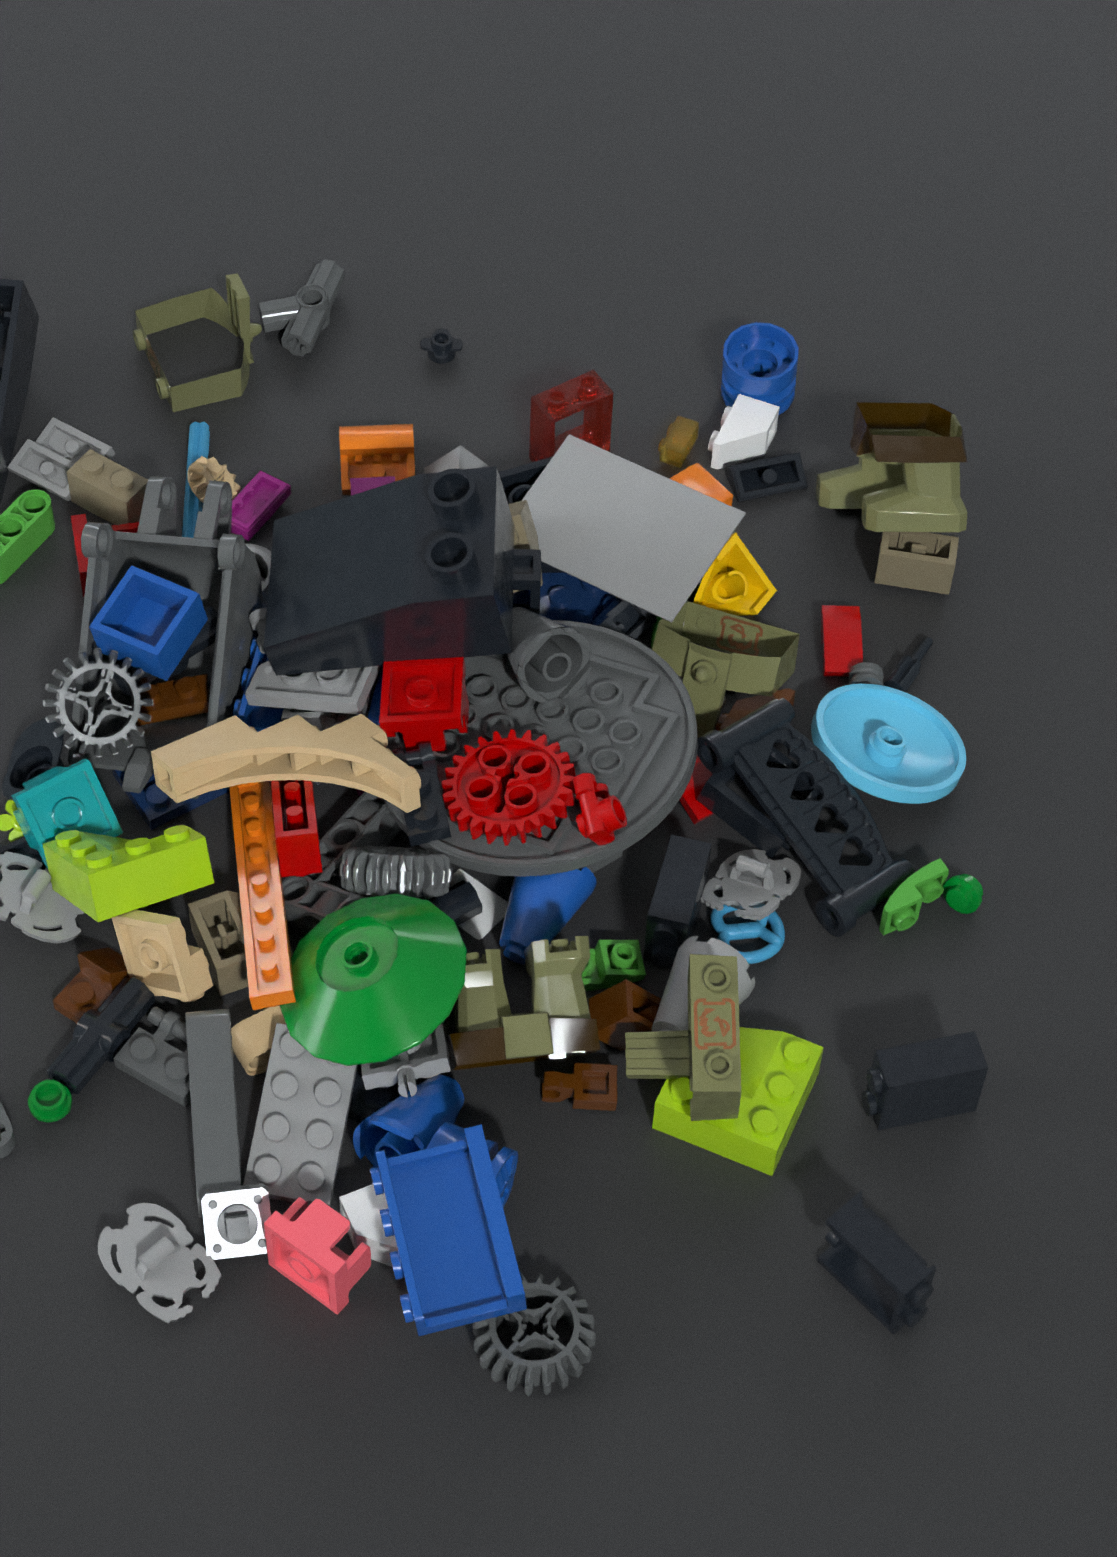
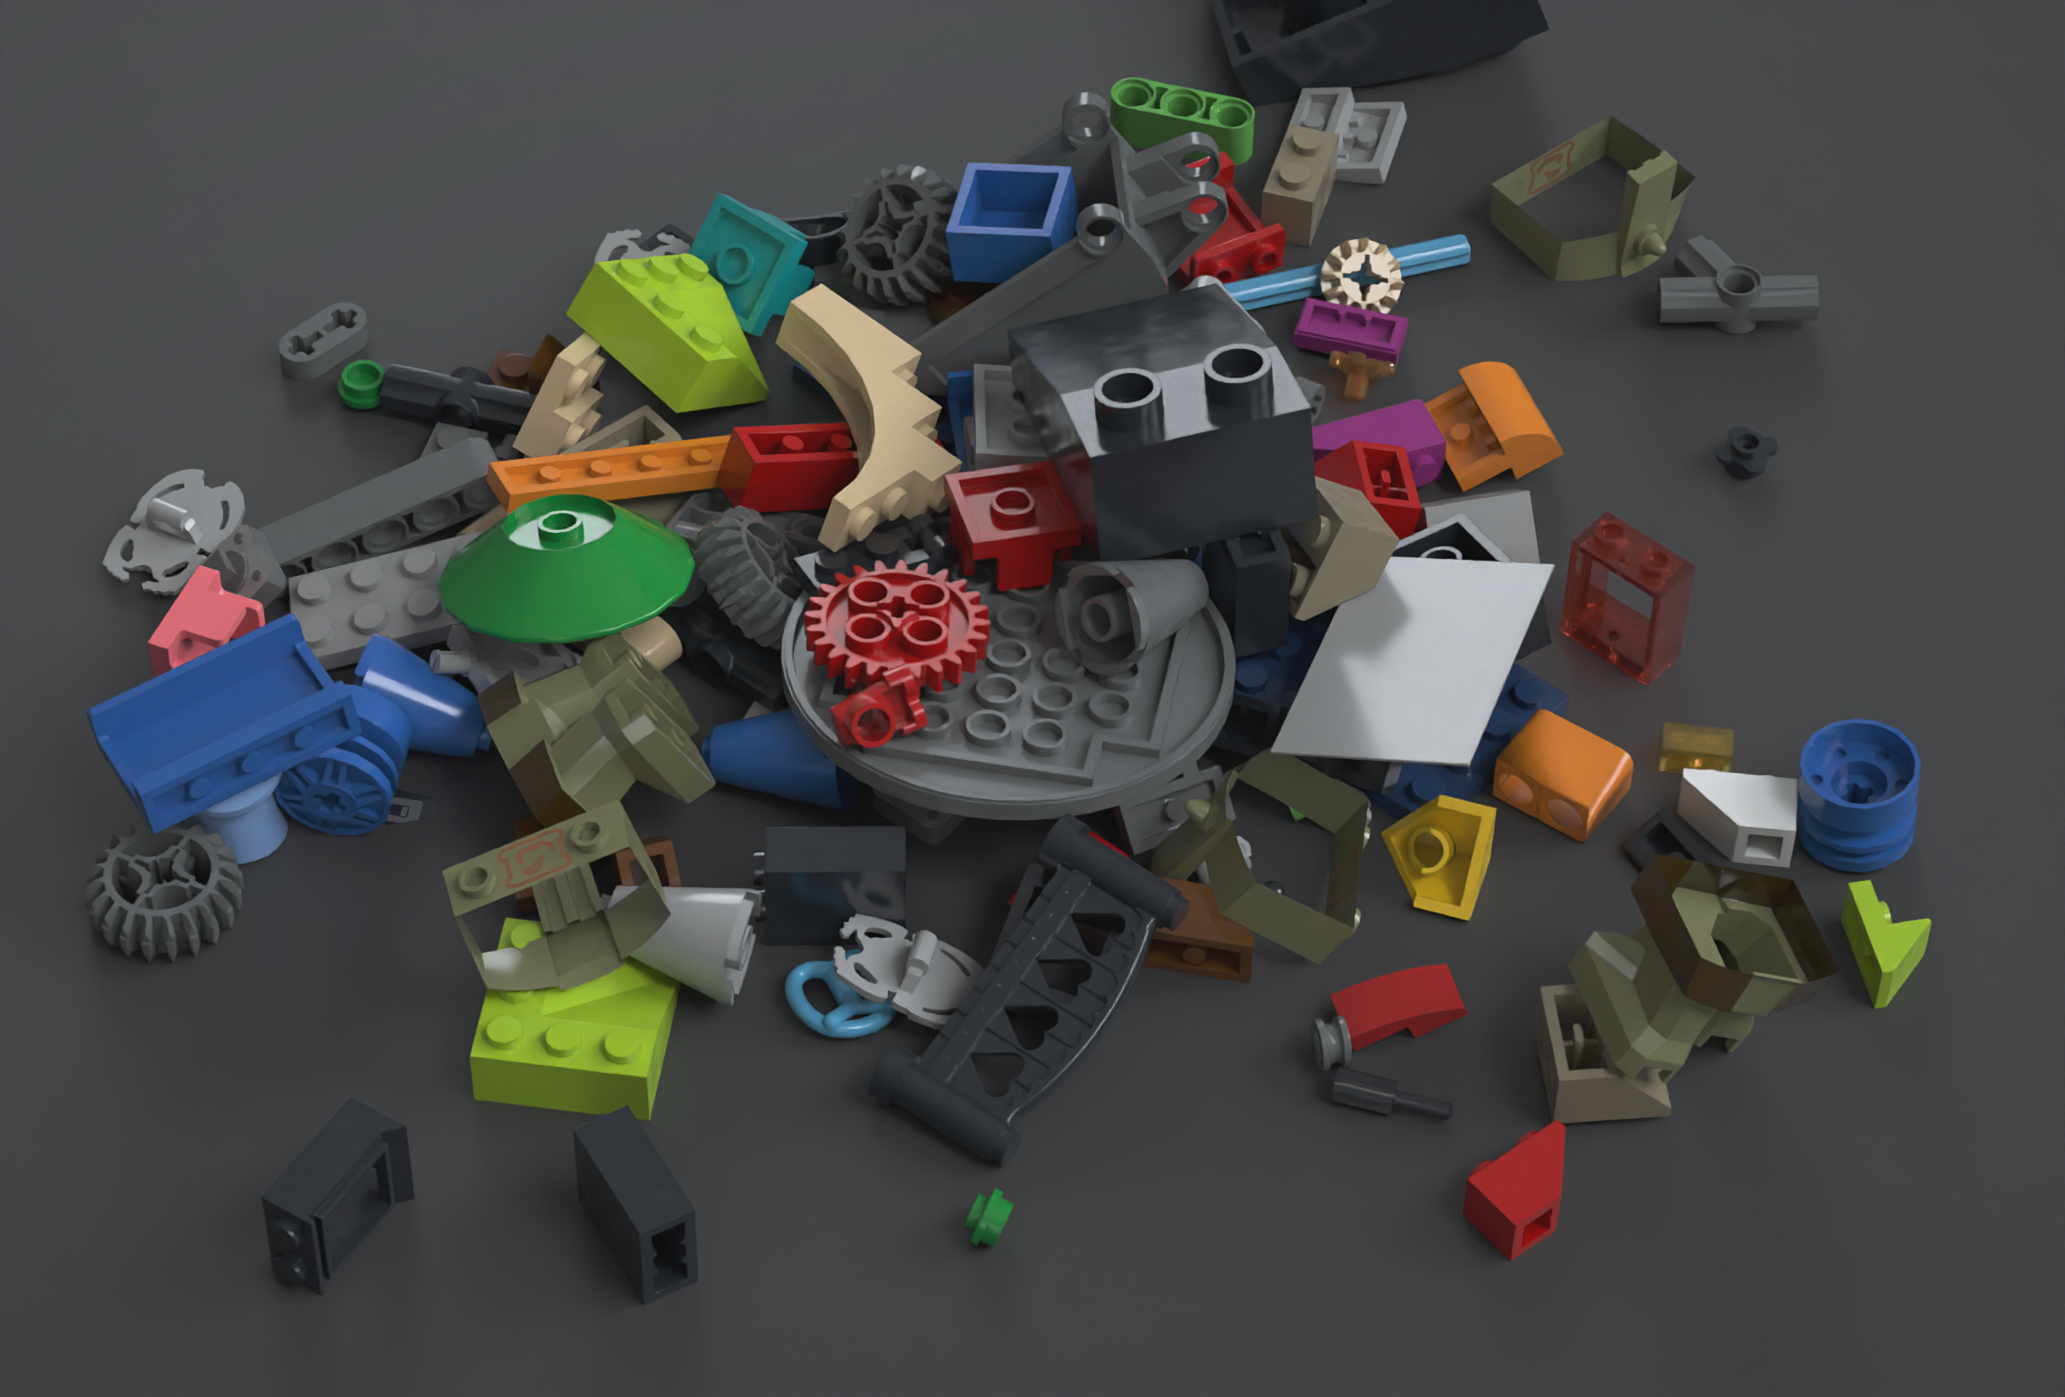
camera: 75 degrees right, 5 degrees down
bright green slope [582,940,646,991] -> none
medium azure dish [811,683,966,804] -> none
bright green slope [879,858,949,936] -> none
none -> clear orange plant [1329,351,1397,400]
none -> red slope [1463,1119,1566,1261]
none -> lime slope [1841,880,1932,1009]

